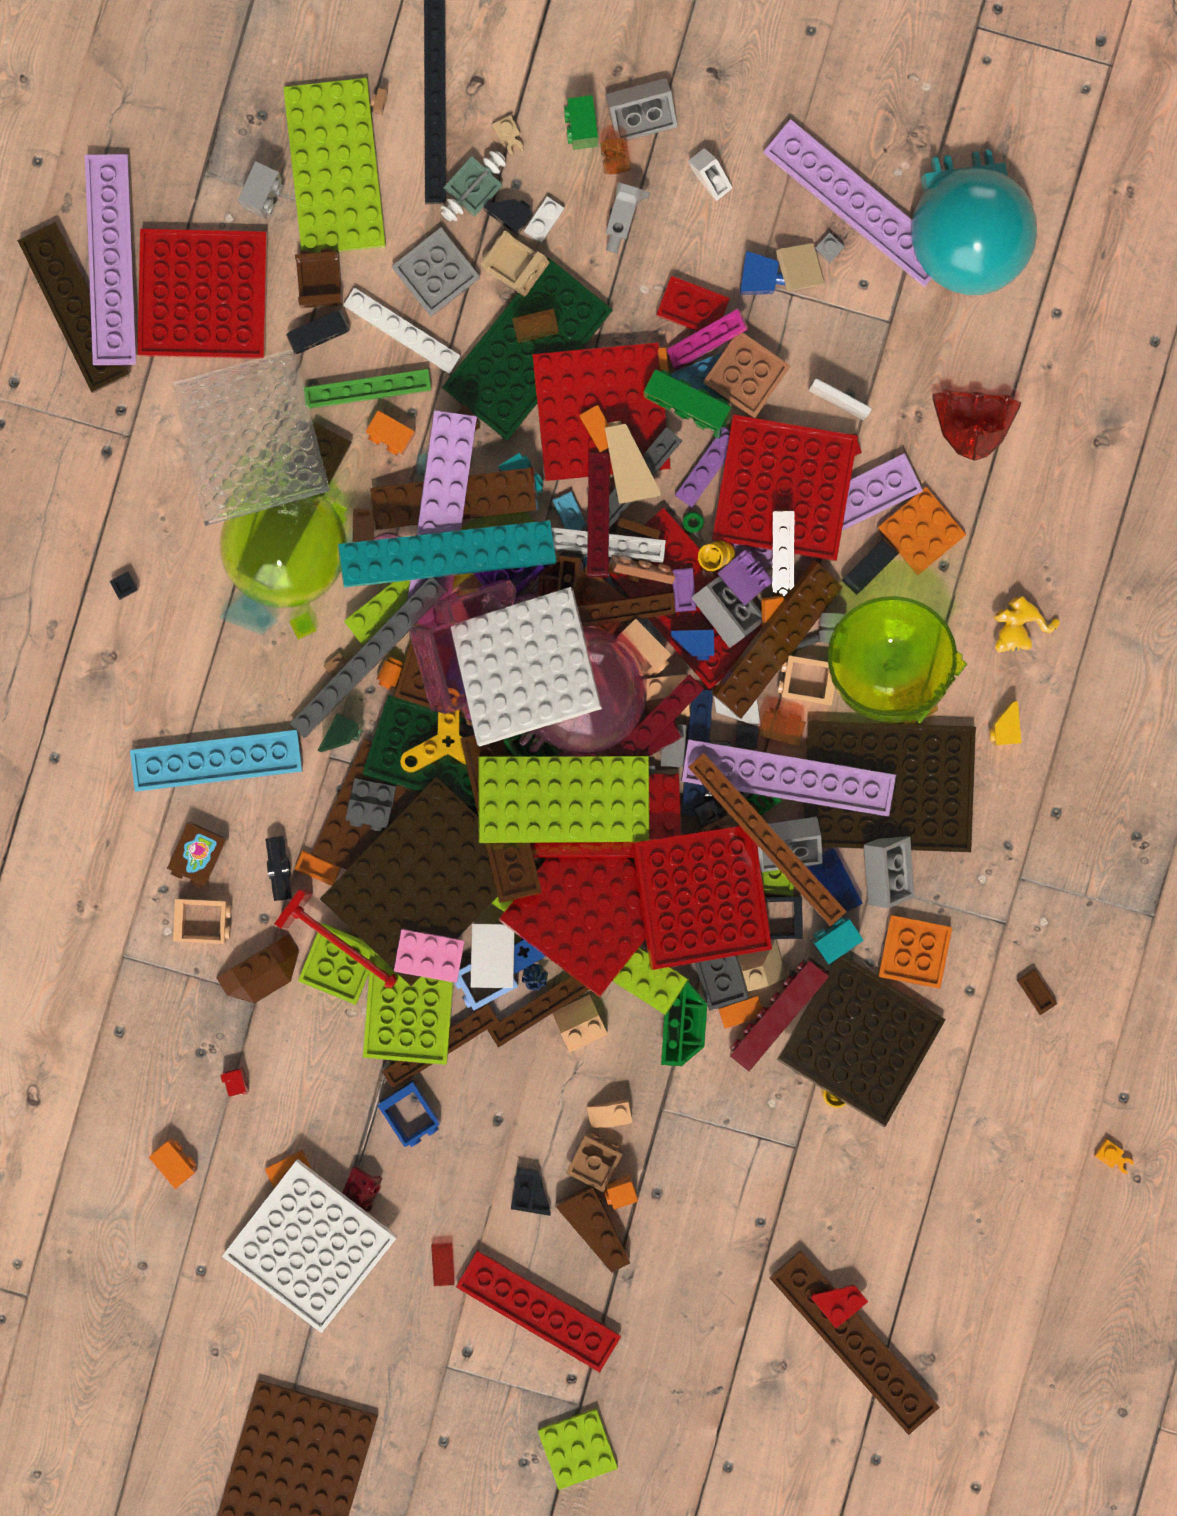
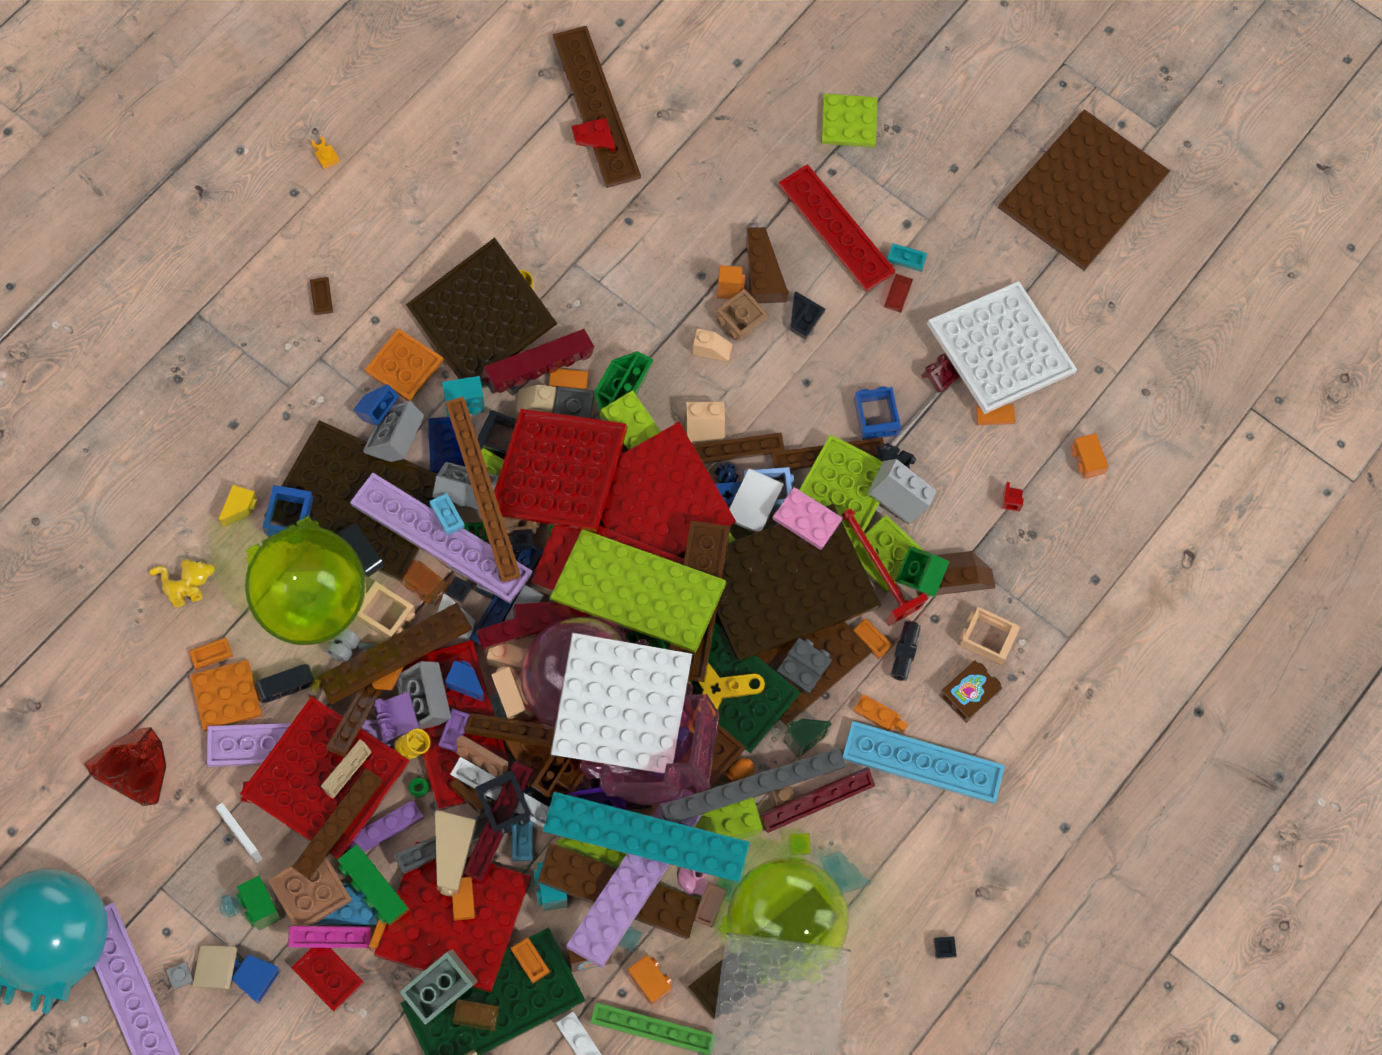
camera: 160 degrees left, 20 degrees down
none -> orange tile [189,637,234,670]
none -> clear light blue plate [219,895,240,918]
none -> green brick [236,875,282,931]
none -> blue window [262,485,313,542]
none -> reddish brown plate [292,769,383,880]
none -> reddish brown tile [309,680,321,700]
none -> tan tile [321,740,372,798]
none -> black beam [338,522,385,577]
none -> blue slope [353,384,399,426]
none -> sand green brick [400,949,478,1025]
none -> medium azure plate [430,493,464,535]
none -> black window [475,770,534,835]
none -> orange tile [510,937,550,984]
none -> dark red tile [759,767,875,833]
none -> orange hinge [853,694,908,733]
none -> light grey slope [868,459,937,524]
none -> black hinge [877,443,916,469]
none -> teal plate [887,243,927,272]
none -> green brick [895,546,950,597]

